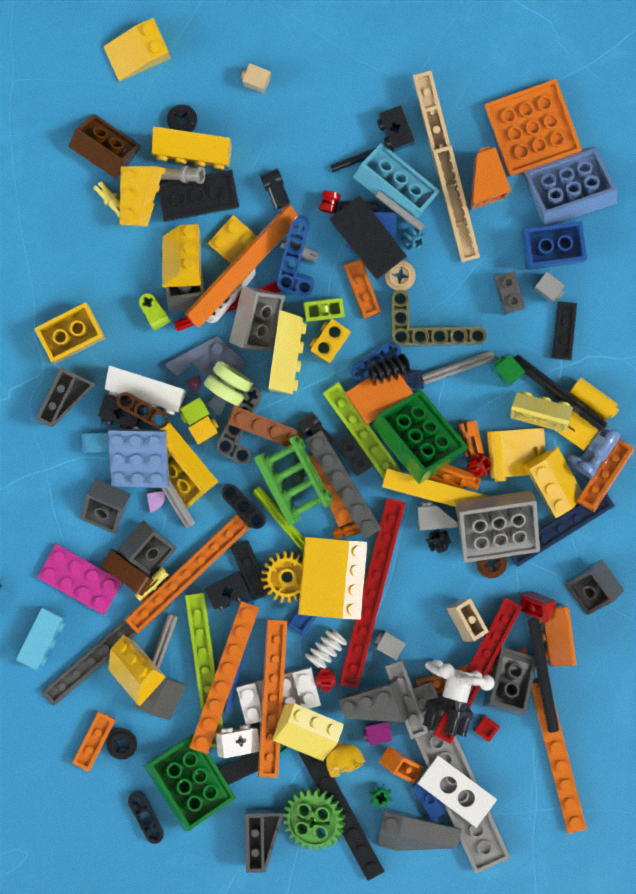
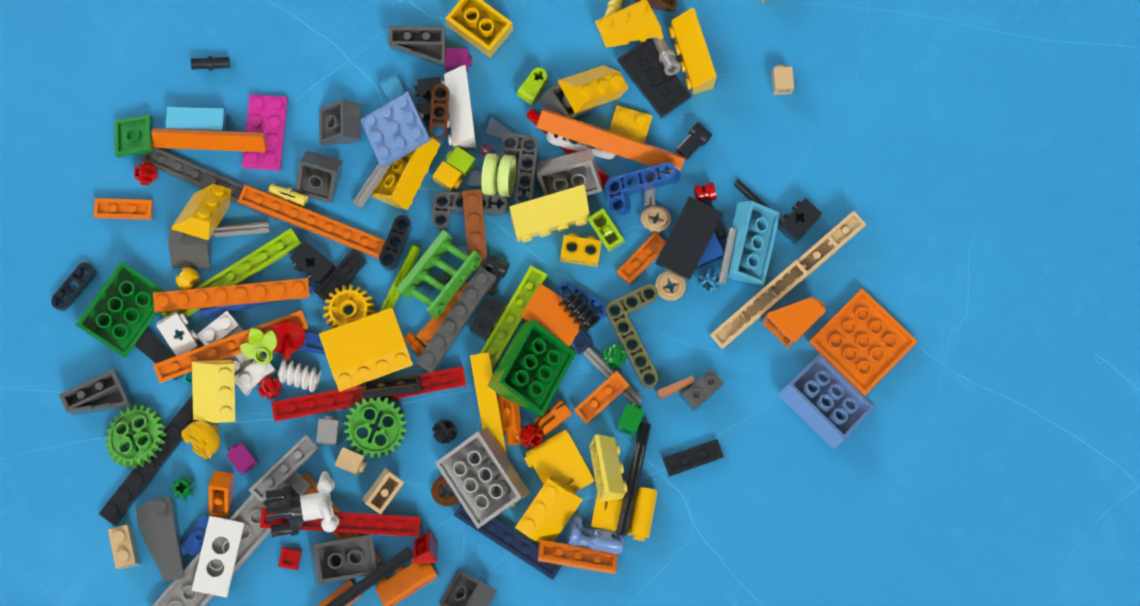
camera: 60 degrees right, 10 degrees down
reddish brown beam [100,549,154,596] -> none
black gear [106,728,138,759] -> none
lavender tile [147,491,166,512] -> none
black gear [167,104,198,132] -> none
dark grey wedge [338,680,410,722] -> none
light grey slope [417,502,458,531] -> none
blue brick [522,221,587,270] -> none
light grey brick [533,272,565,303] -> none
none -> tan brick [108,525,141,570]
none -> green plate [114,115,153,158]
none -> red gear [134,161,158,186]
none -> orange tile [151,128,267,152]
none -> yellow piece [175,267,200,290]
none -> lime plate [240,328,277,365]
none -> red shield [269,321,305,360]
none -> tan brick [335,447,367,476]
none -> bright green gear [344,397,407,459]
none -> black tile [362,376,421,399]
none -> magenta brick [445,48,472,73]
none -> dark grey beam [502,134,538,205]
none -> orange plate [574,371,630,424]
none -> green gear [603,344,627,368]
none -> tan gear [641,206,671,233]
none -> nougat tile [656,375,695,400]

